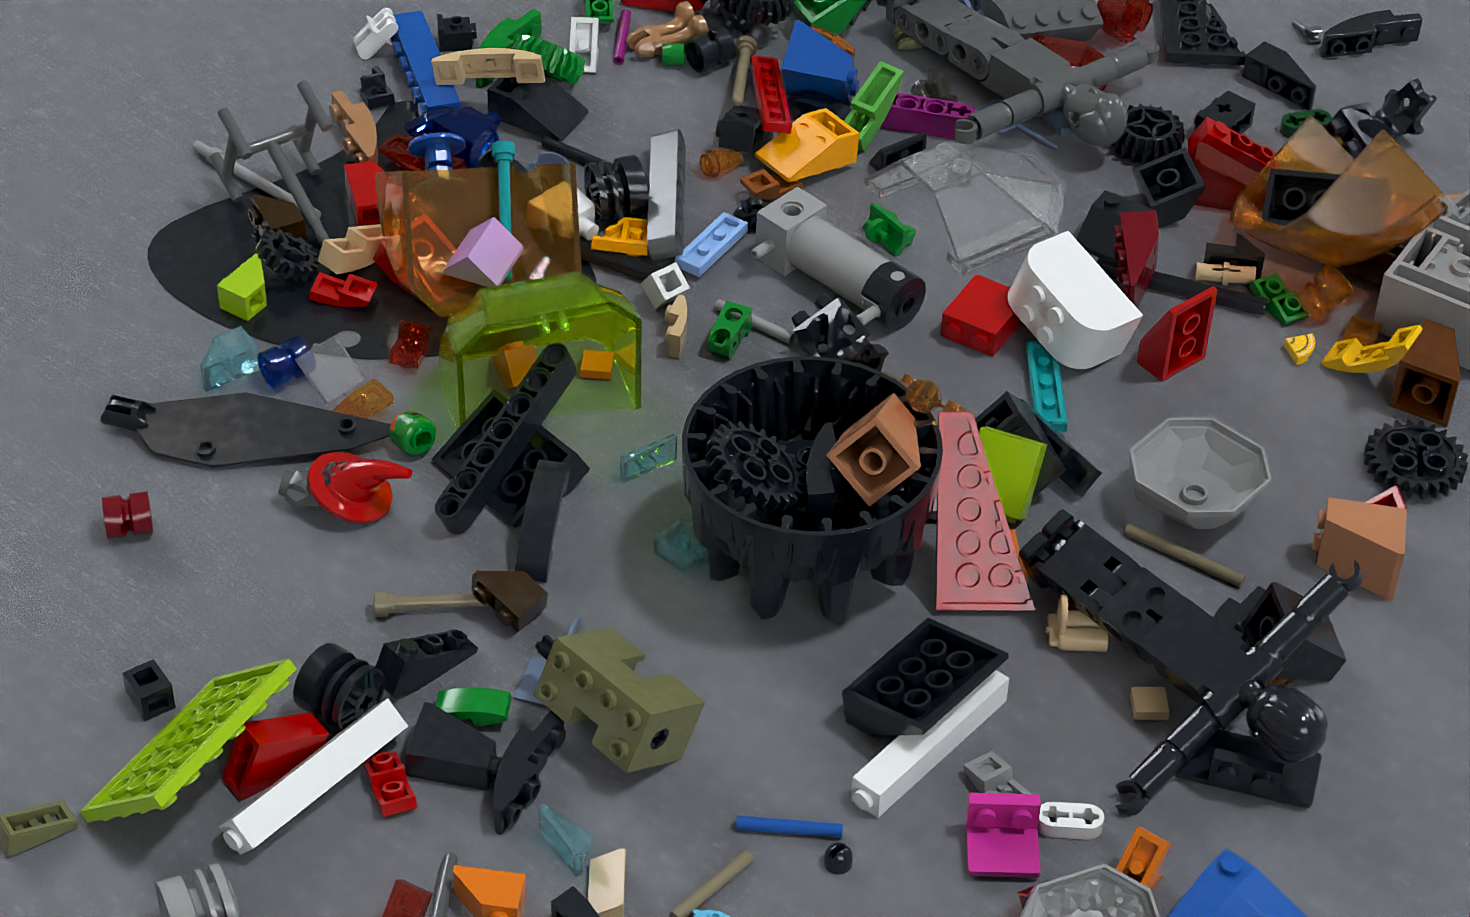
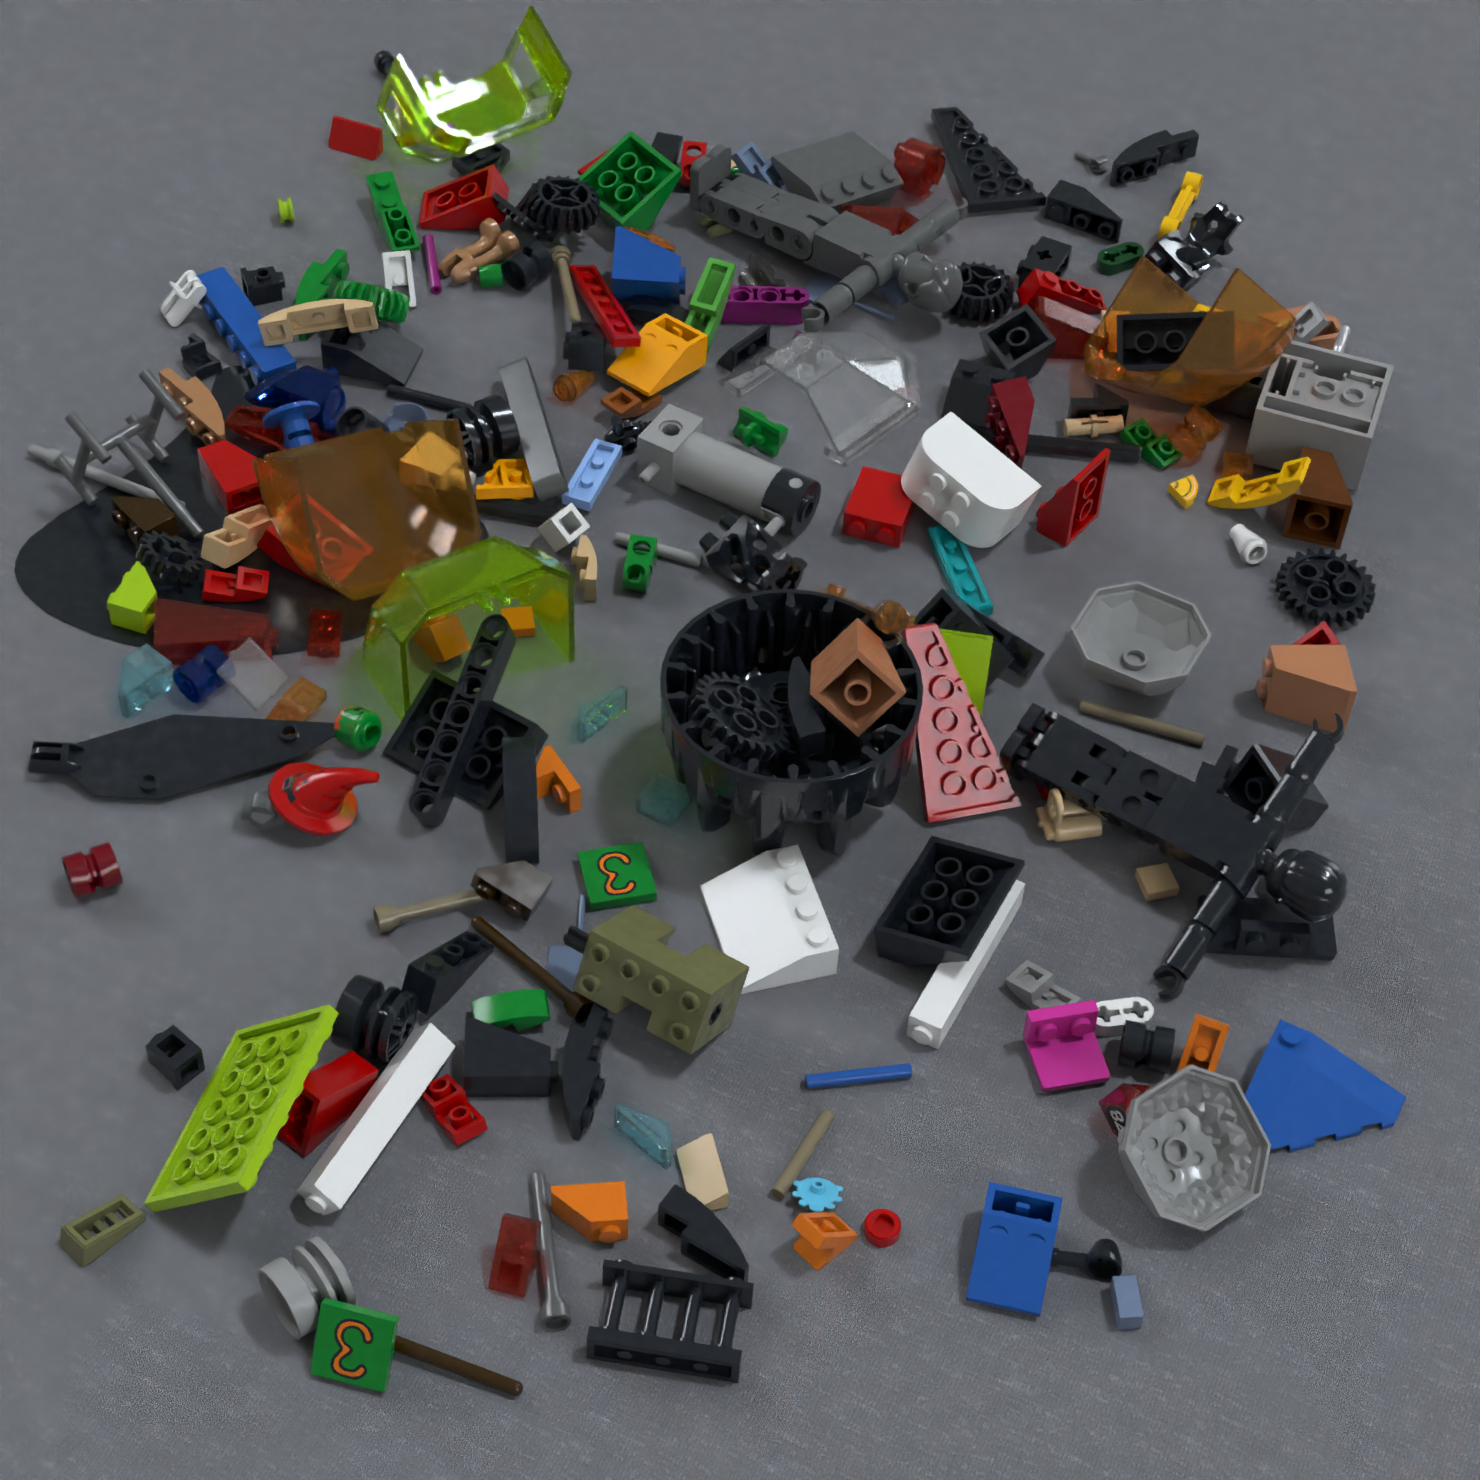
camera: 15 degrees left, 5 degrees up
lavender slope [443,217,524,290] -> none
teal piece [492,141,515,281] -> none
black hinge [824,842,853,874] -> none
none -> clear red slope [154,599,278,666]
none -> dark brown piece [471,916,594,1023]
none -> orange slope [536,744,582,814]
none -> green tile [577,842,657,911]
none -> white slope [700,845,839,994]
none -> black wheel [1118,1020,1175,1074]
none -> yellow piece [1157,171,1203,240]
none -> white cone [1229,524,1268,564]

